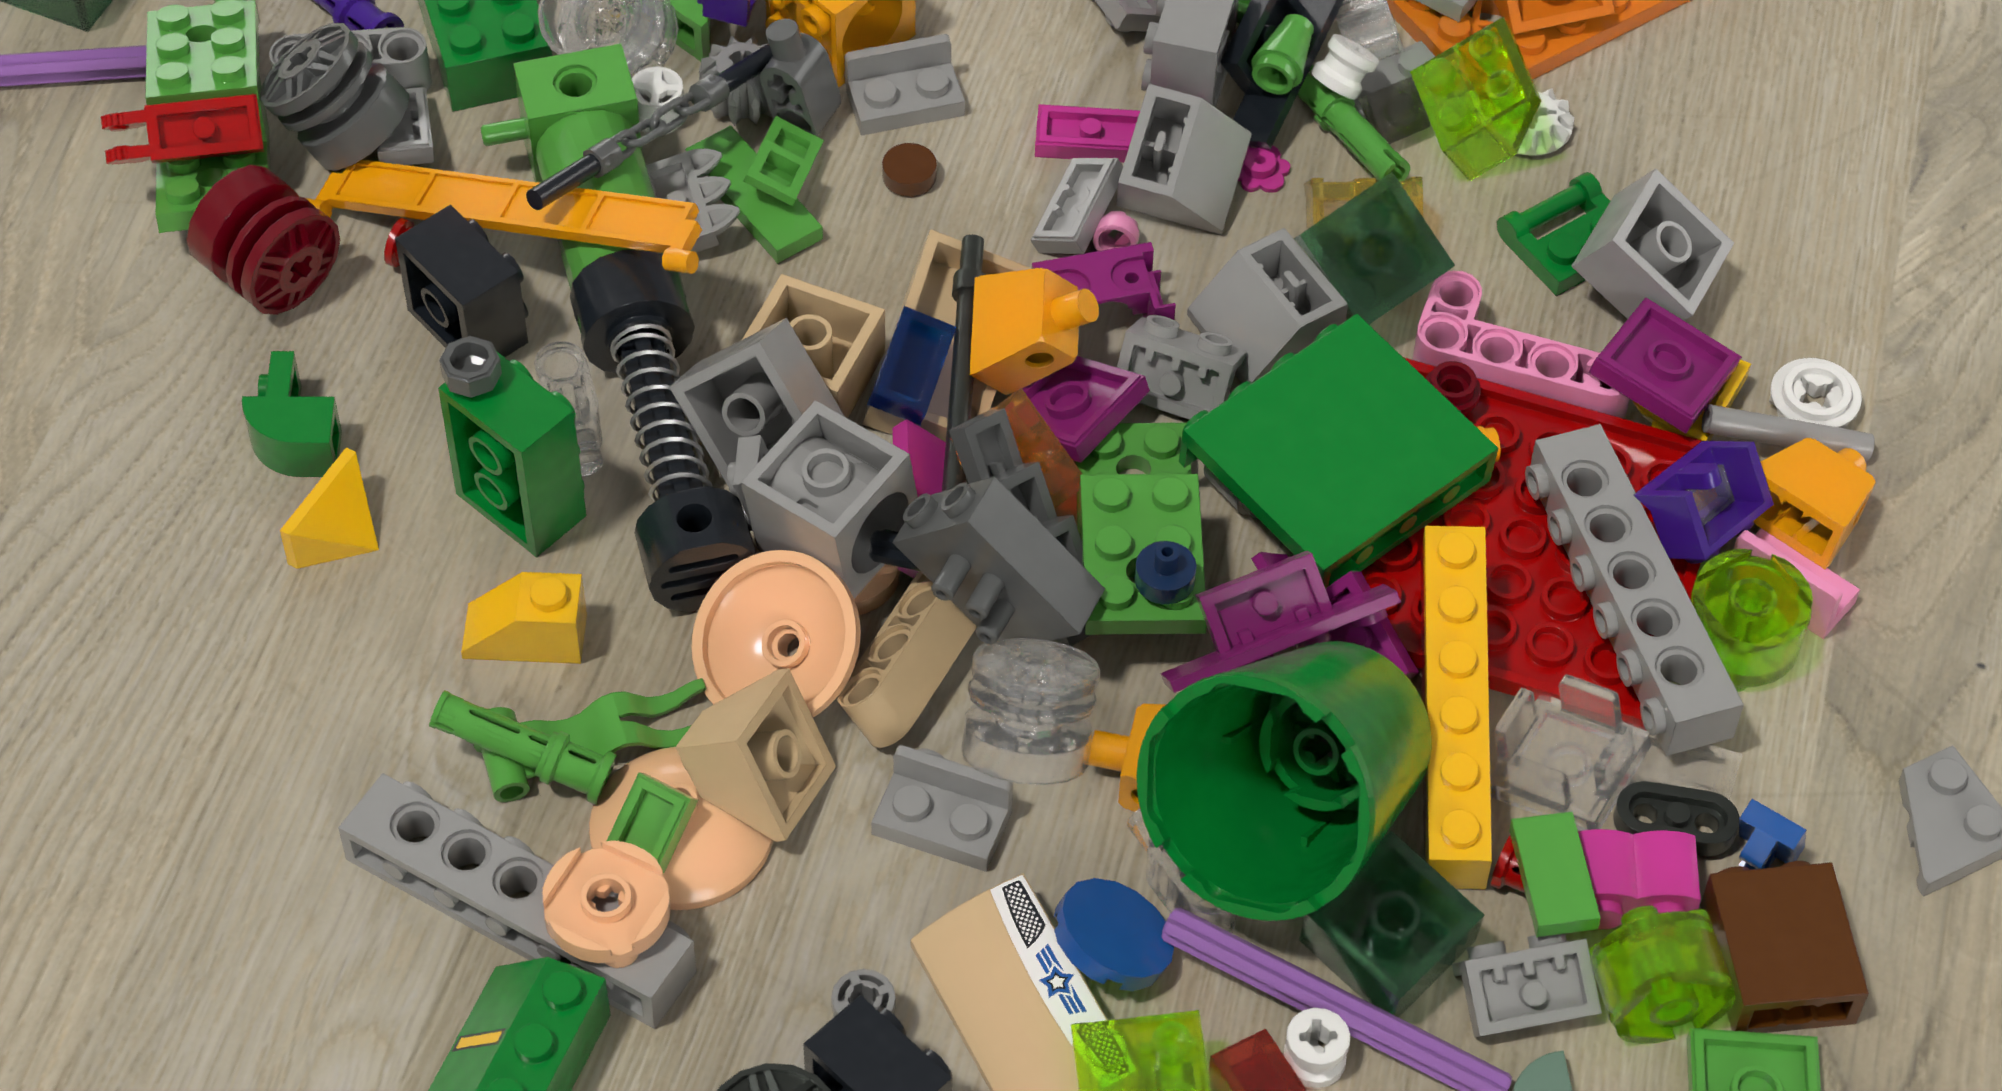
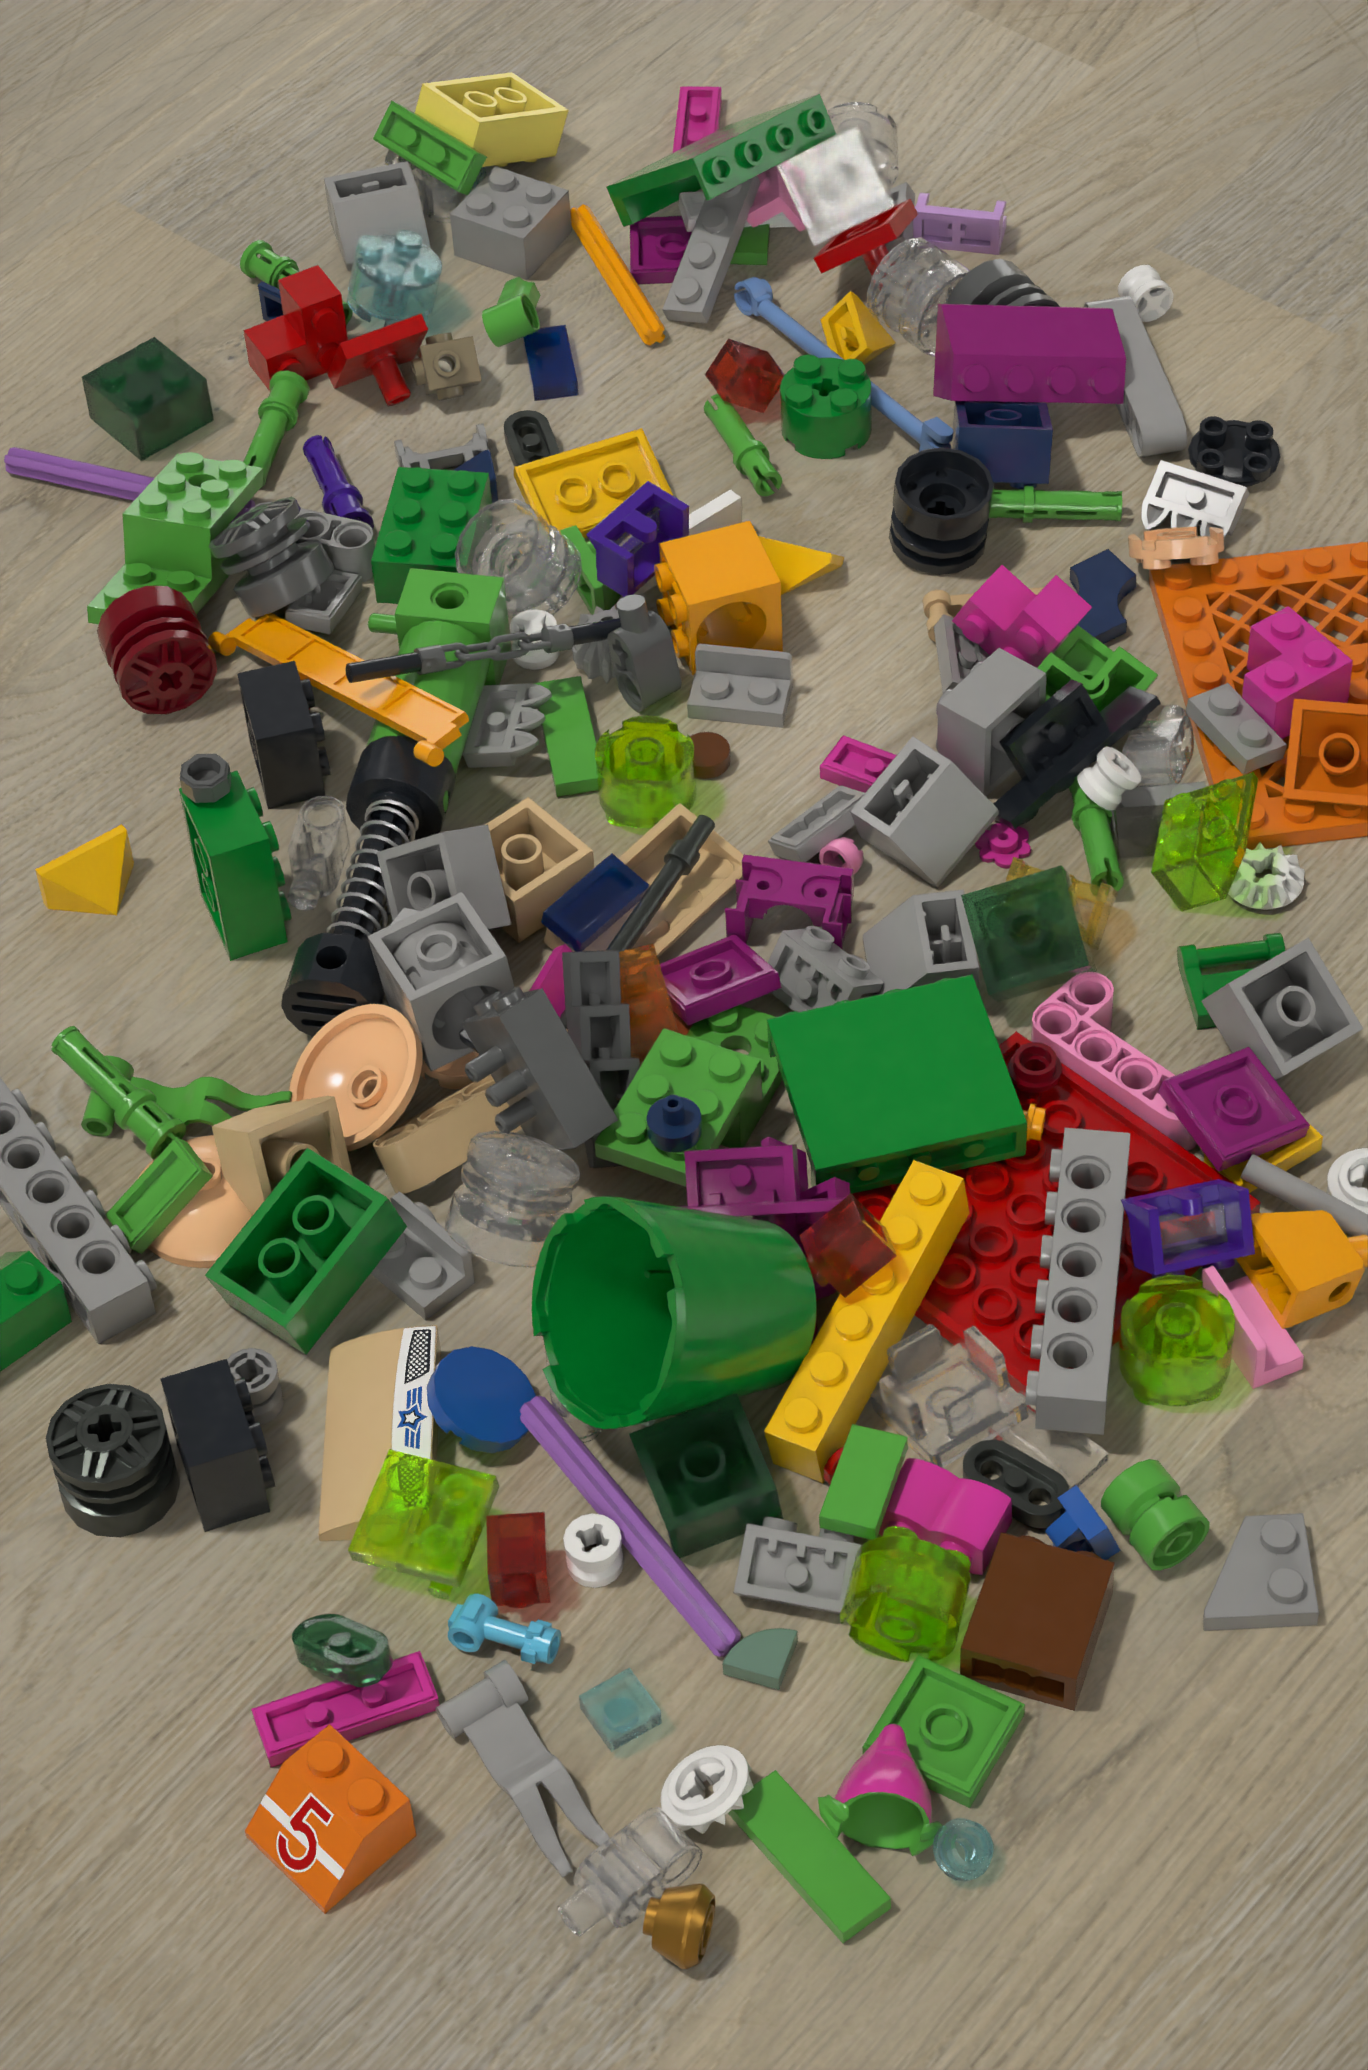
camera: 30 degrees right, 5 degrees down
red hinge [101,94,264,165] -> none
green brick [242,351,342,477] -> none
yellow slope [461,572,587,664] -> none
light nougat plate [542,840,671,968] -> none
bright green slope [743,116,824,206] -> none
light orange torso [970,268,1099,395] -> none
bright green cone [1252,14,1314,94] -> none
none -> green brick [205,1148,407,1355]
none -> clear neon green brick [595,716,697,828]
none -> clear red brick [799,1193,897,1298]
none -> bright green wheel [1101,1459,1210,1571]

